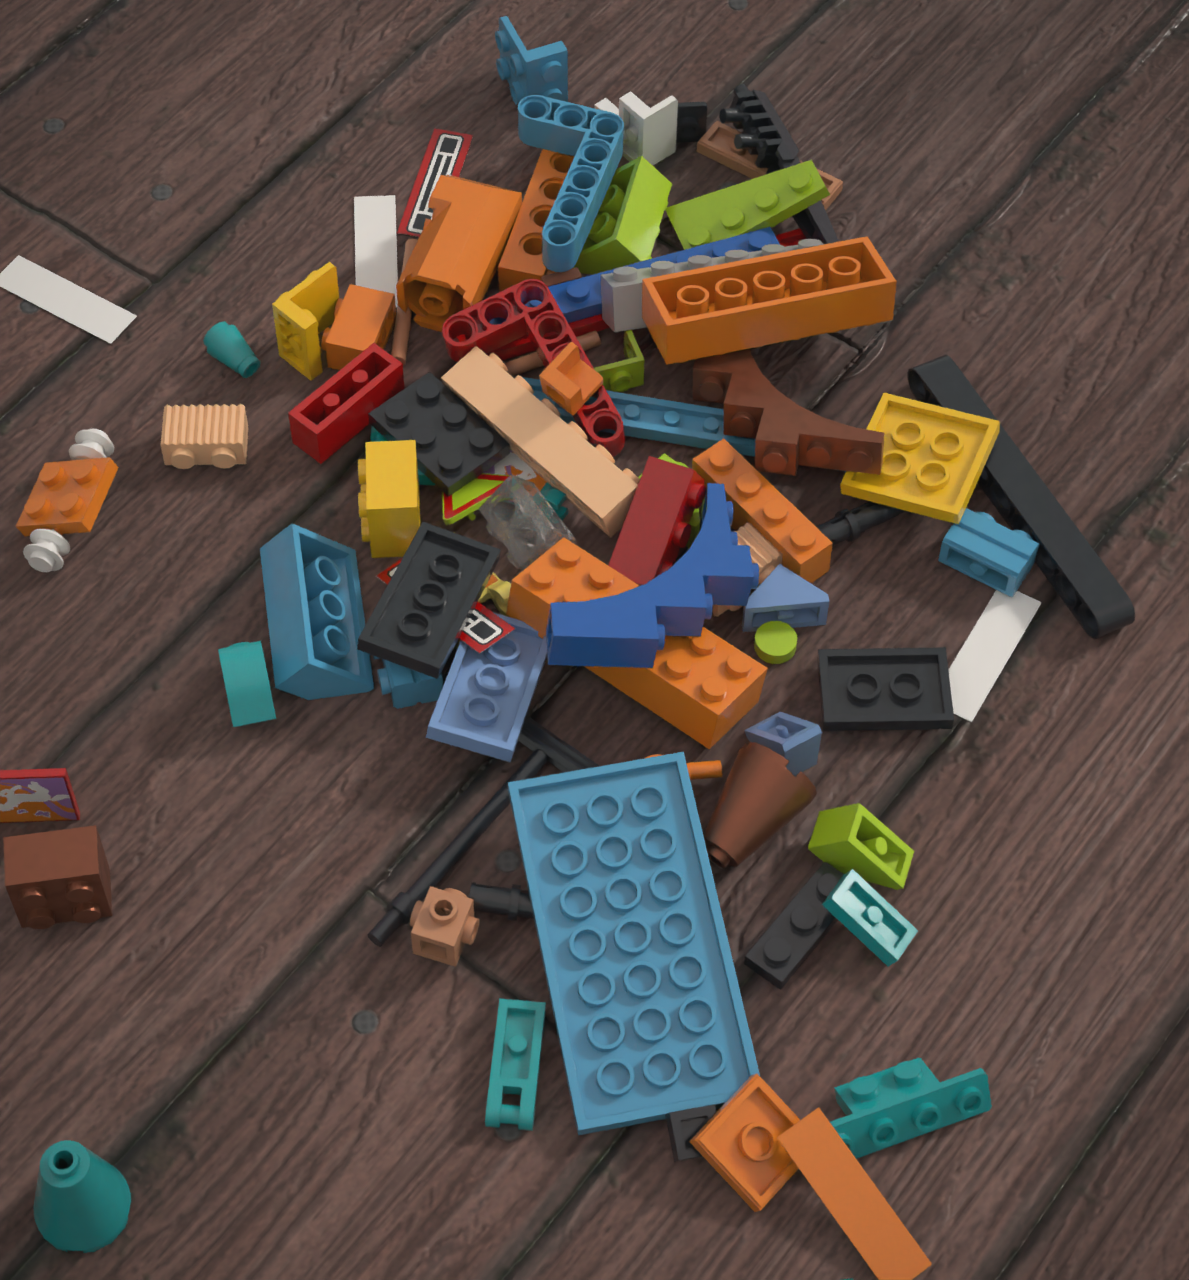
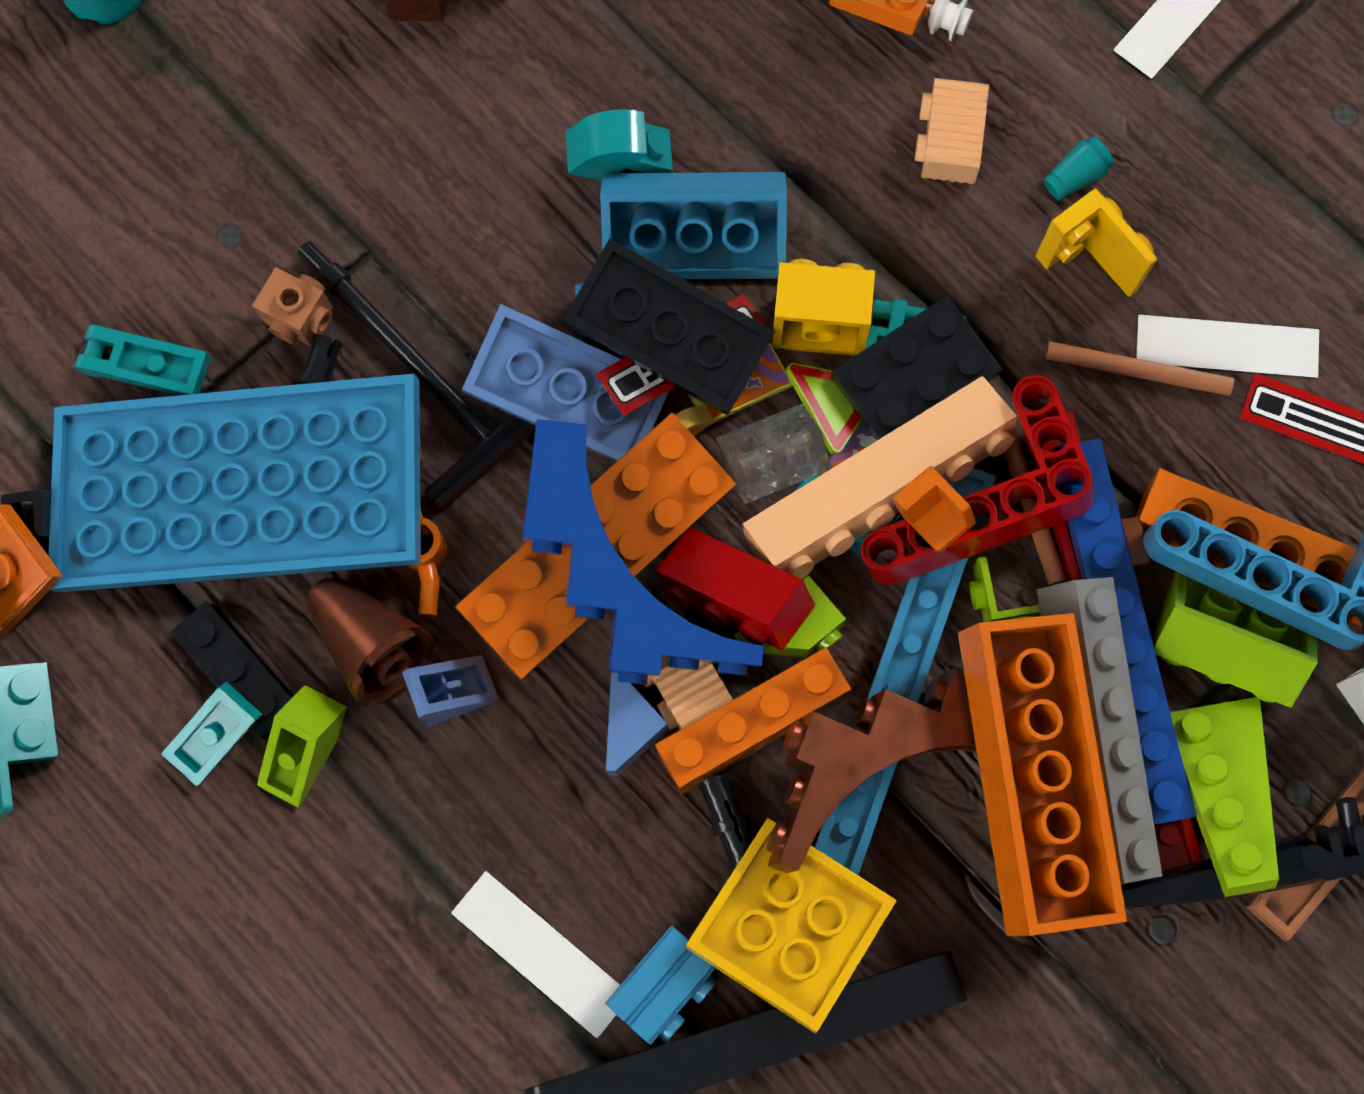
camera: 105 degrees right, 20 degrees up
red brick [288,343,405,464] -> none
orange brick [321,284,396,370] -> none
orange brick [396,175,522,332] -> none
lime tile [754,621,797,664] -> none
black plate [817,647,954,731] -> none

